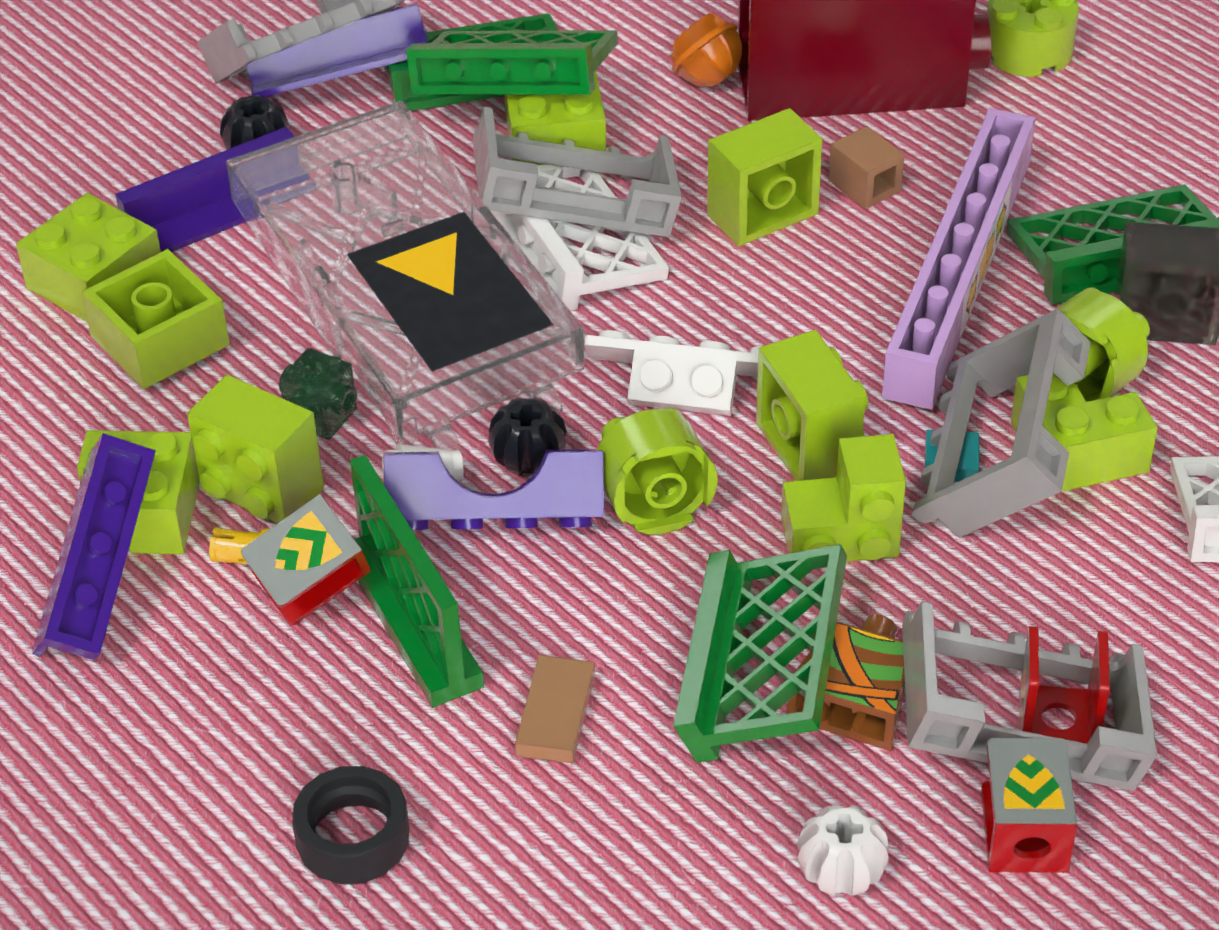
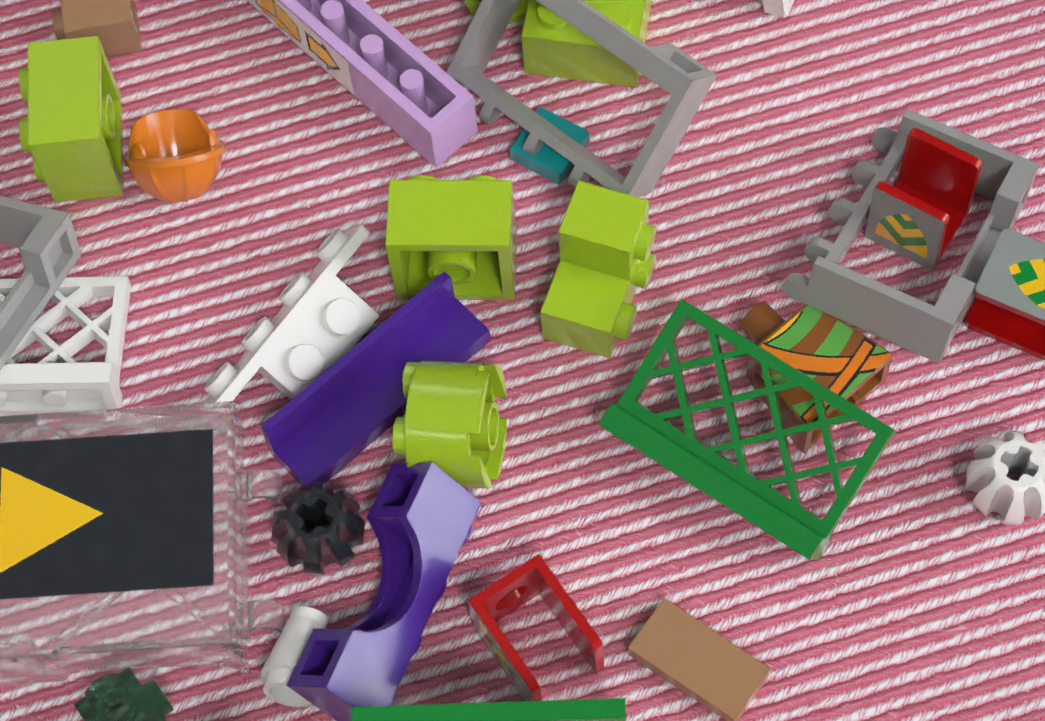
camera: 60 degrees left, 20 degrees up
none -> orange piece [124,109,226,203]
none -> dark purple panel [261,272,491,492]
none -> red piece [467,554,604,701]

